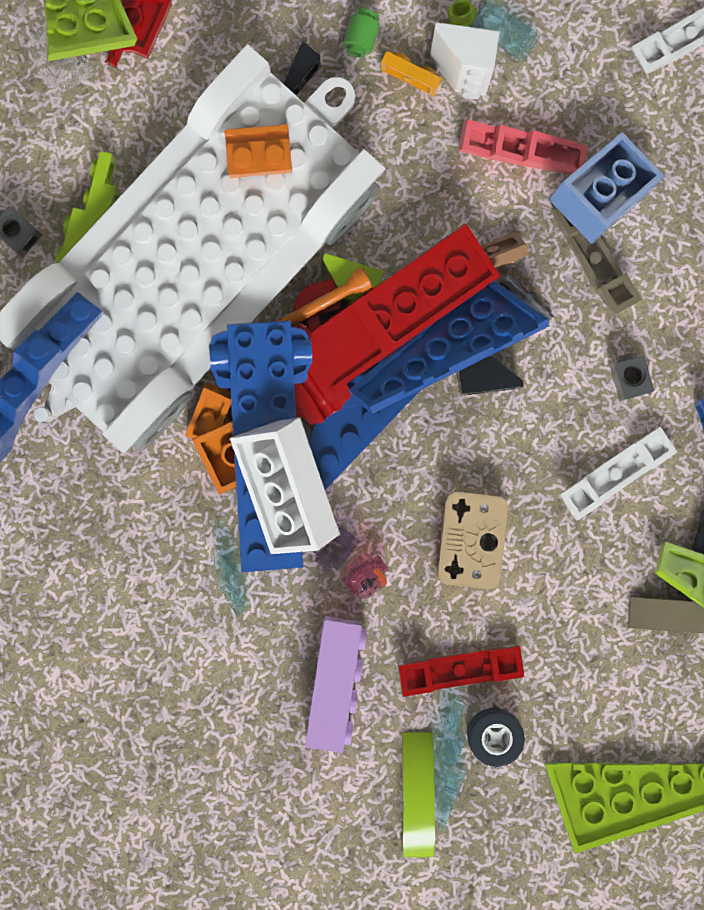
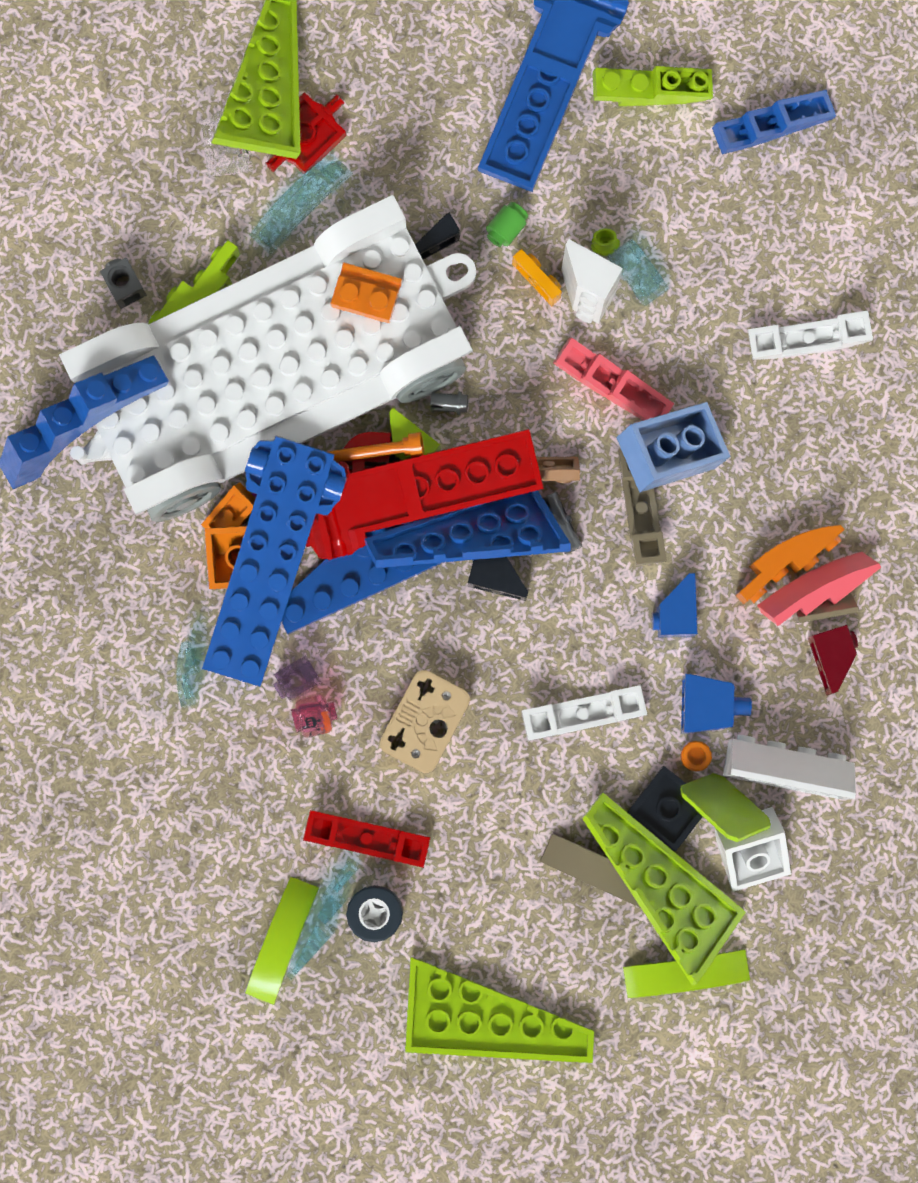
camera: 25 degrees right, 5 degrees down
white slope [230,418,340,554] -> none
lavender brick [305,616,367,753] -> none
dark grey brick [609,353,655,401] -> none
none -> clear light blue slope [250,154,353,256]
none -> dark grey pin [430,391,468,415]
none -> blue slope [652,573,698,638]

